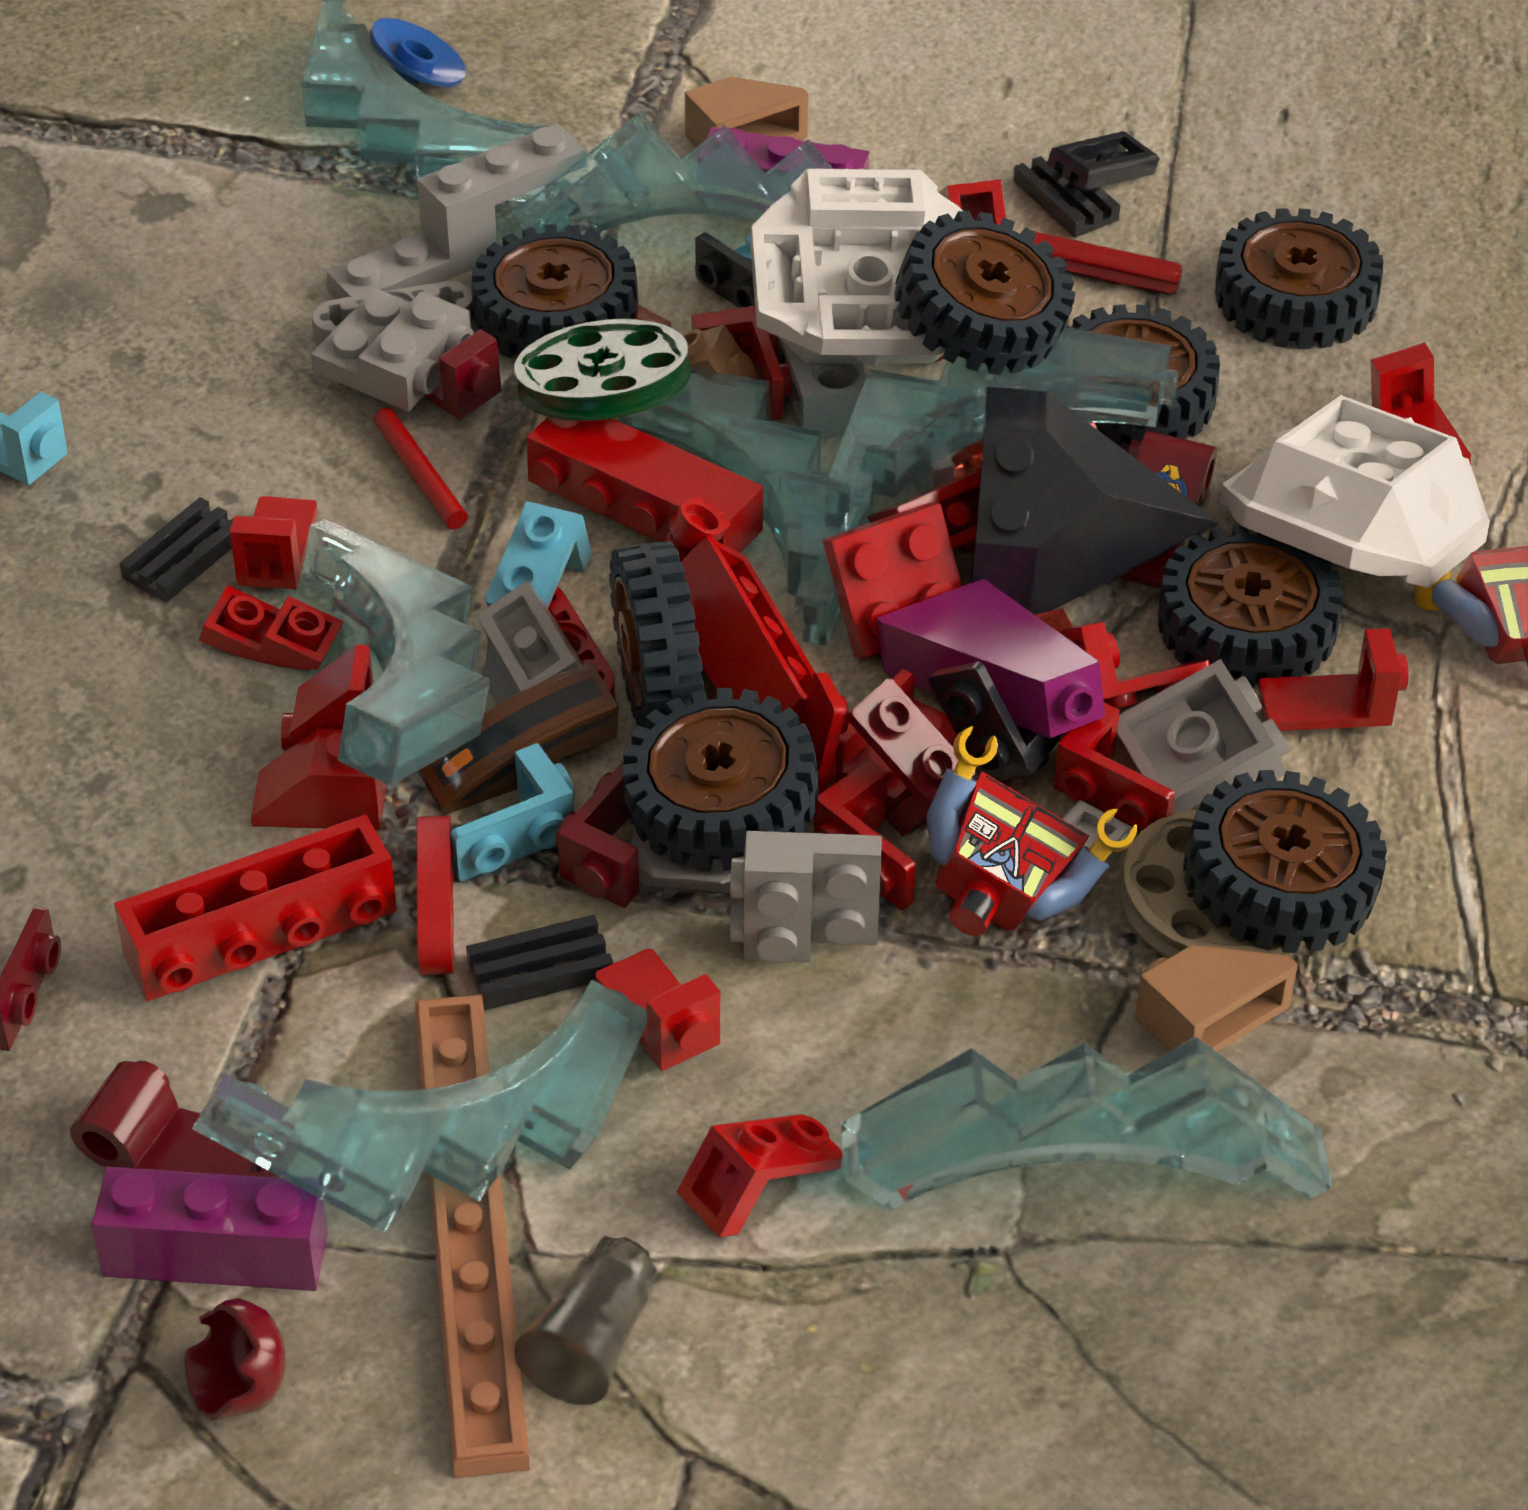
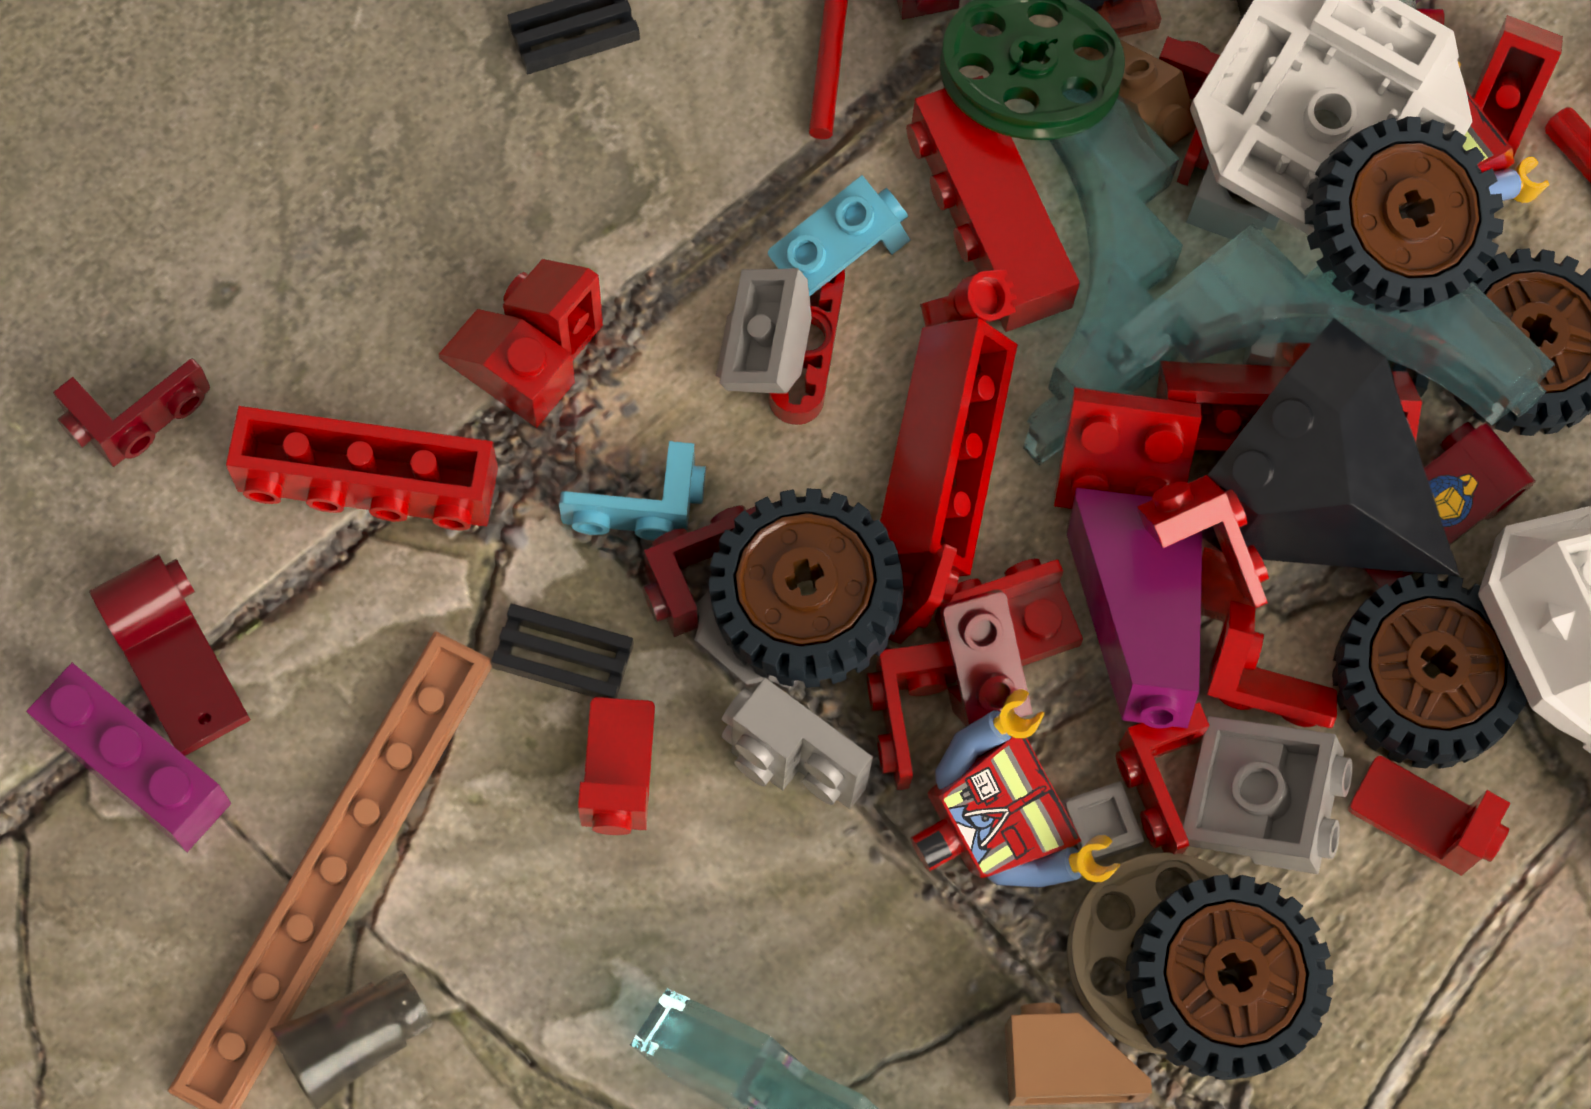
camera: 30 degrees right, 25 degrees up
dark red hair [184,1298,286,1420] -> none
clear light blue arch [192,980,647,1233] -> none
red slope [199,585,344,670] -> none
red bracket [230,496,318,590] -> none
clear light blue arch [302,519,490,786] -> none
reddish brown slope [417,662,618,816] -> none
red beam [417,815,454,975] -> none
black wheel [609,541,704,728] -> none
red bracket [676,1114,846,1238] -> none
black bracket [928,662,1062,780] -> none
none -> red bracket [1137,475,1269,609]

